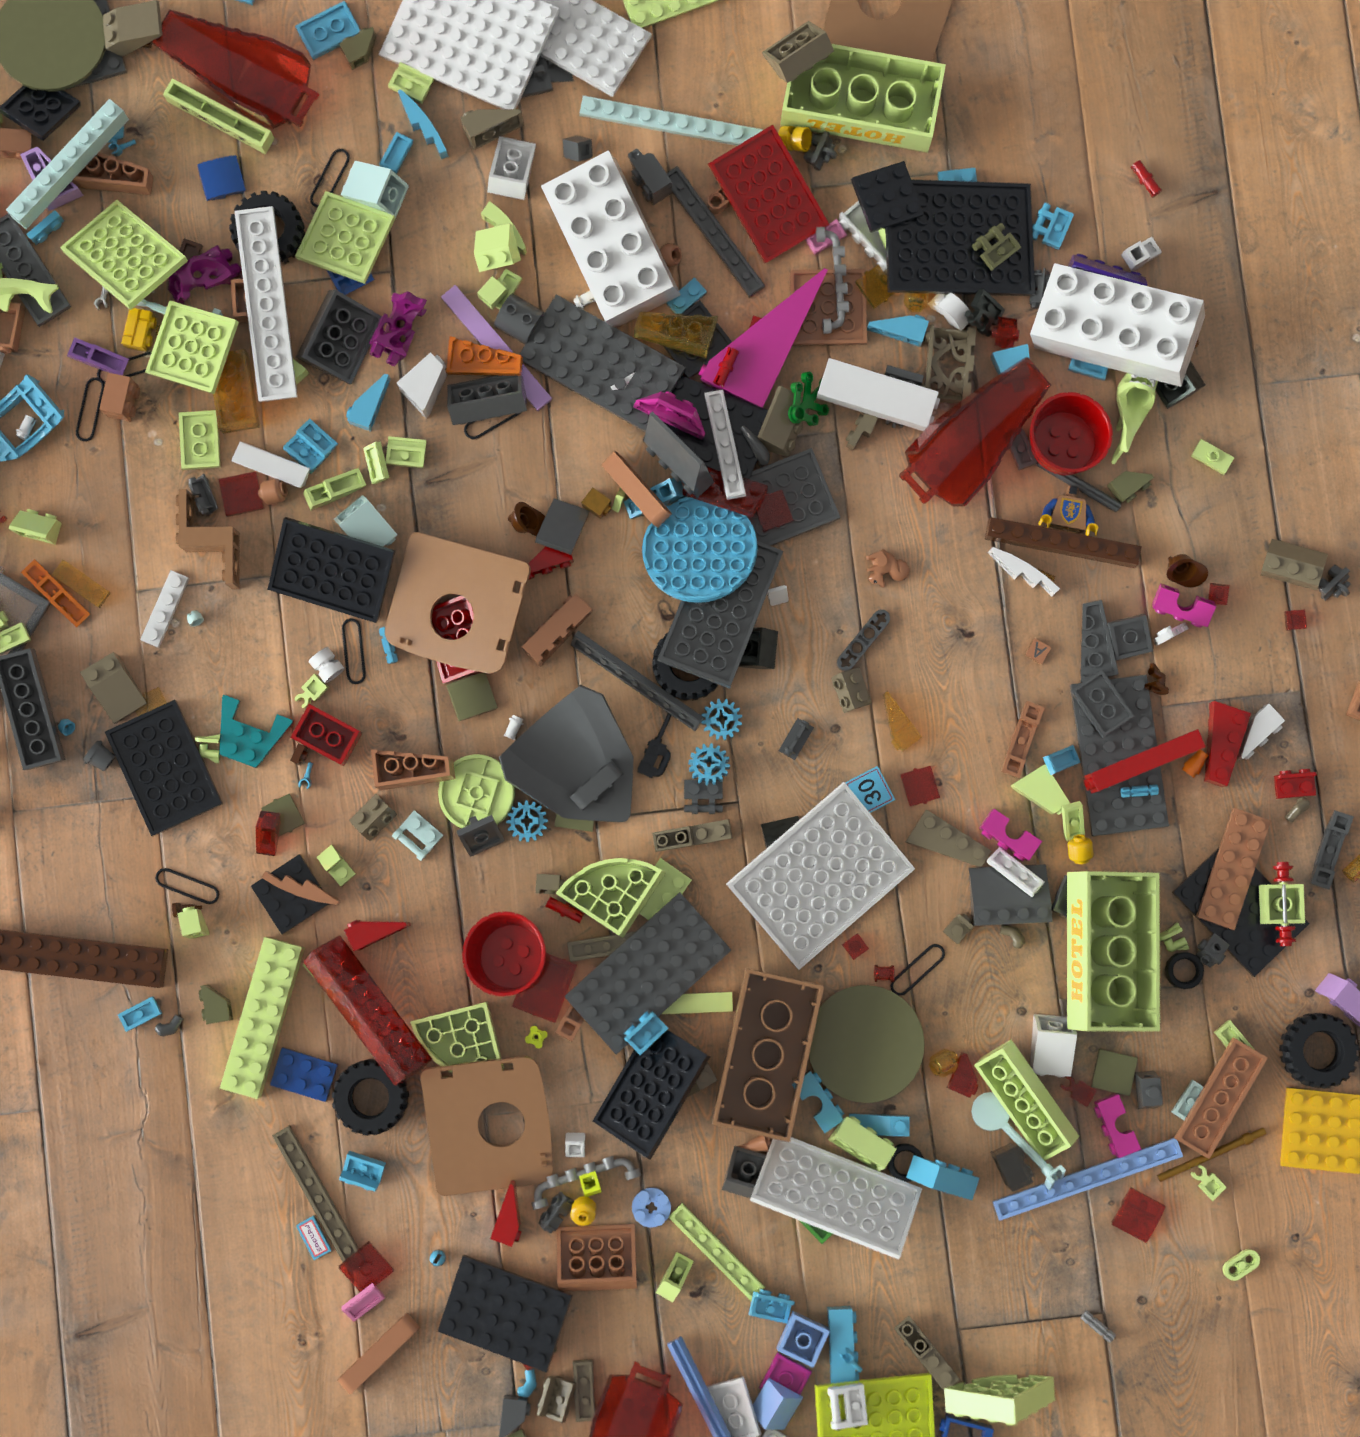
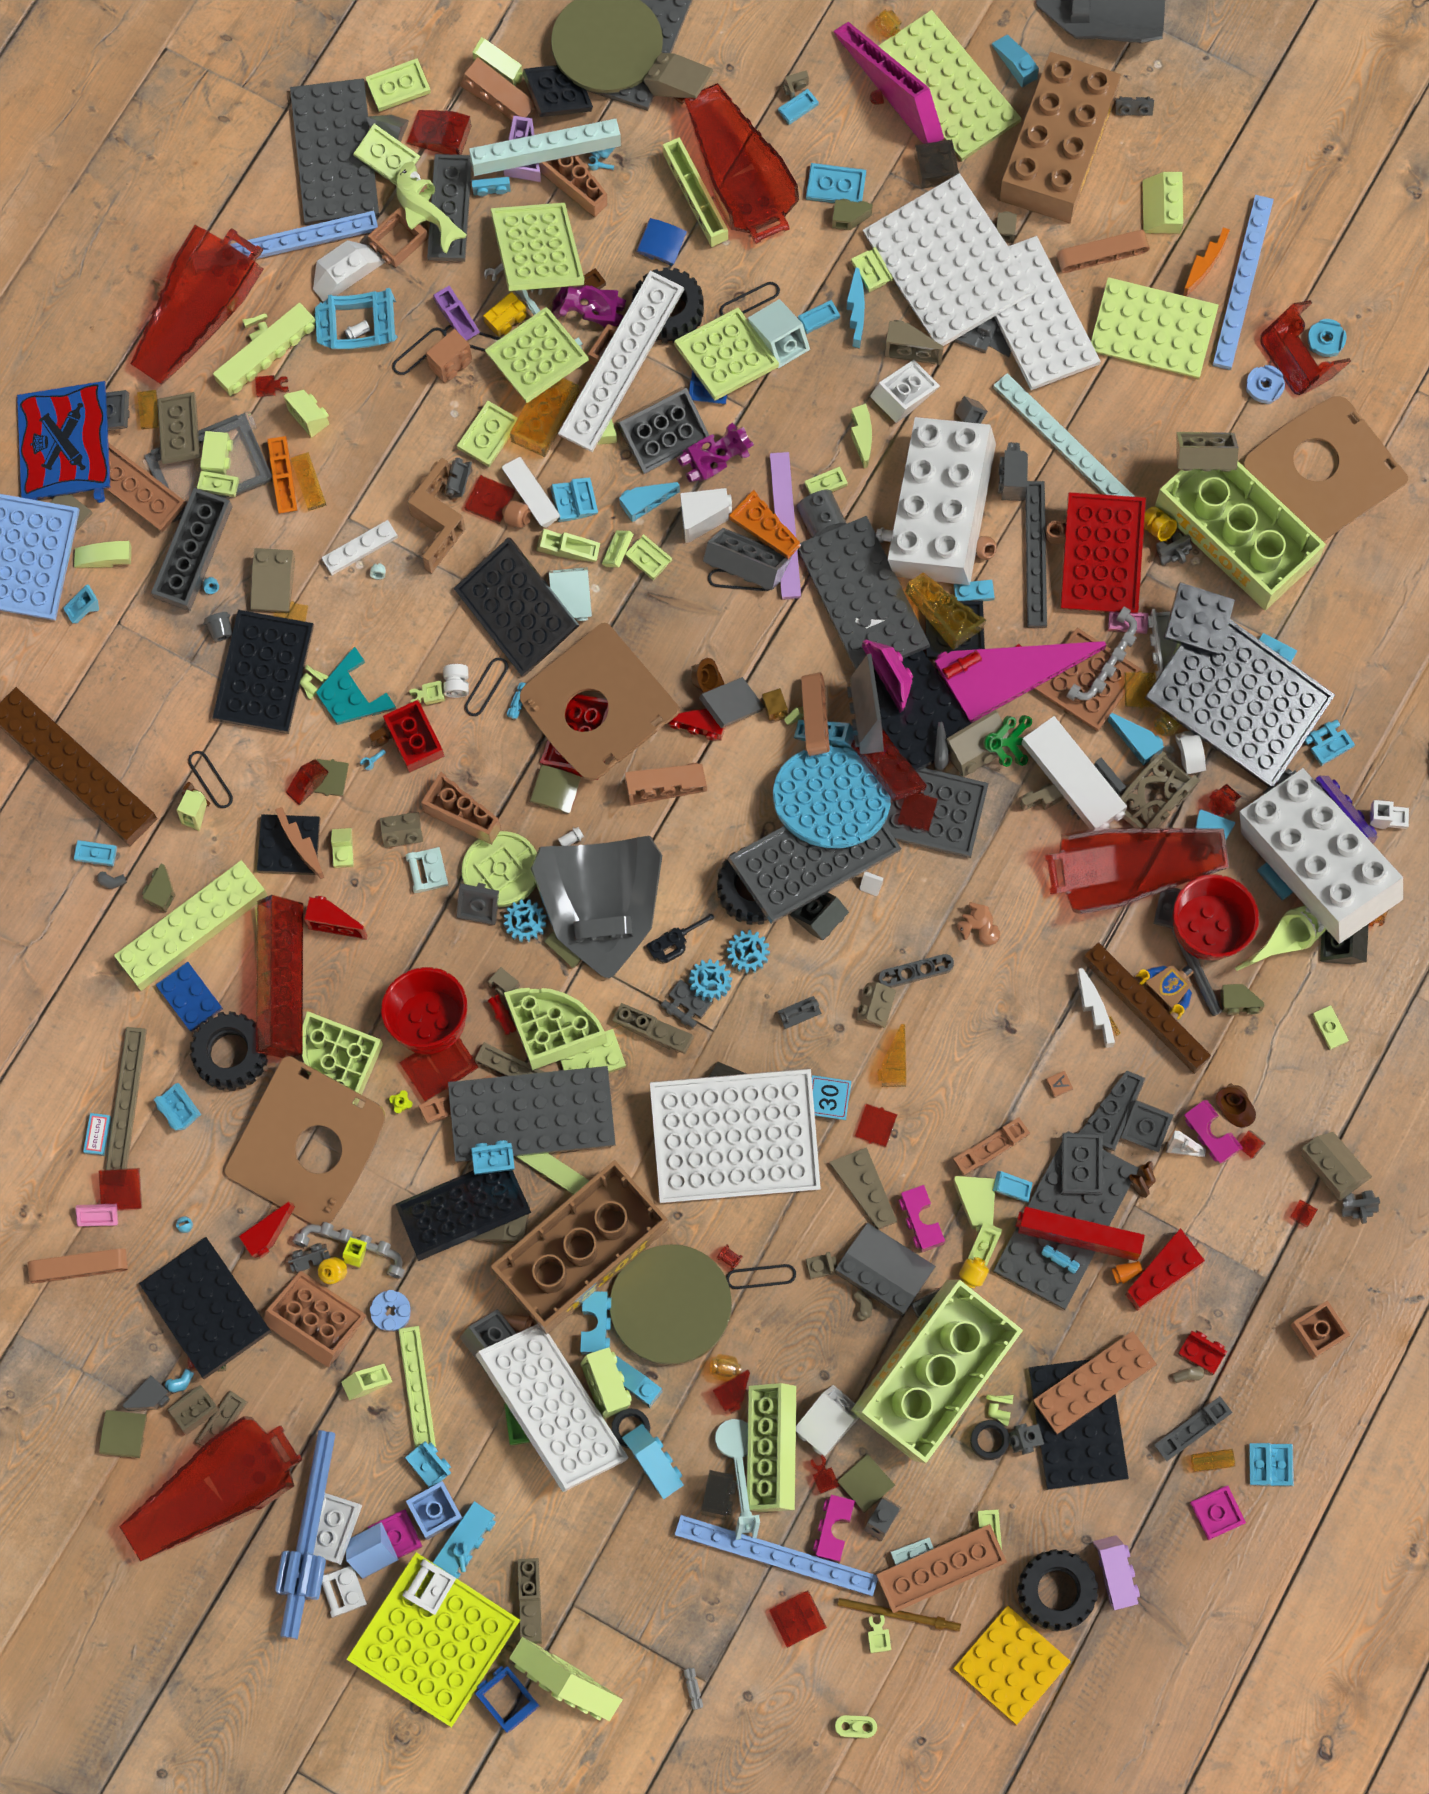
camera: 40 degrees right, 10 degrees down
yellowish green slope [474,223,521,272] -> none
yellowish green brick [477,276,508,310] -> none
white slope [565,1133,585,1157] -> none
dark grey tile [571,631,704,731] -> none
white tile [704,389,746,500] -> none
clear red plate [842,933,869,960] -> none
pearl dark grey plate [965,289,1005,337] -> none
olive plate [972,223,1021,271] -> none
white tile [987,847,1045,897] -> none
white slope [1237,704,1285,760] -> none
yellowish green brick [1259,862,1305,946] -> none

